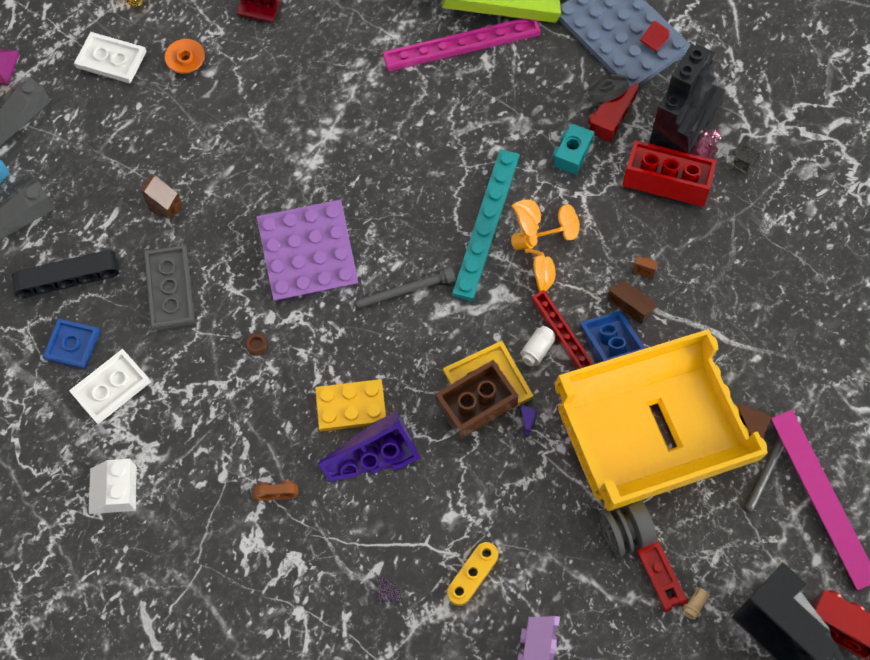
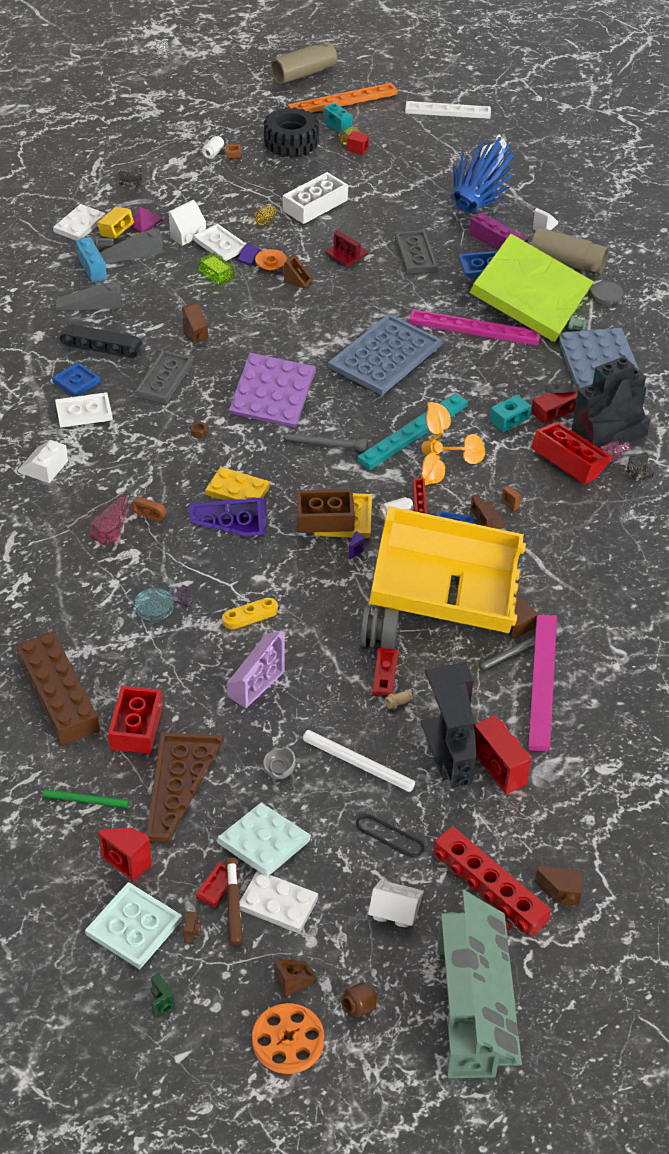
camera: 25 degrees right, 20 degrees down
none -> clear pink slope [89,493,129,547]
none -> clear light blue tile [135,588,174,621]
none -> white slope [169,200,206,246]
none -> clear neon green brick [199,252,235,286]
none -> dark purple slope [238,244,259,266]
none -> reddish brown slope [284,254,313,289]
none -> sand blue plate [328,314,442,395]

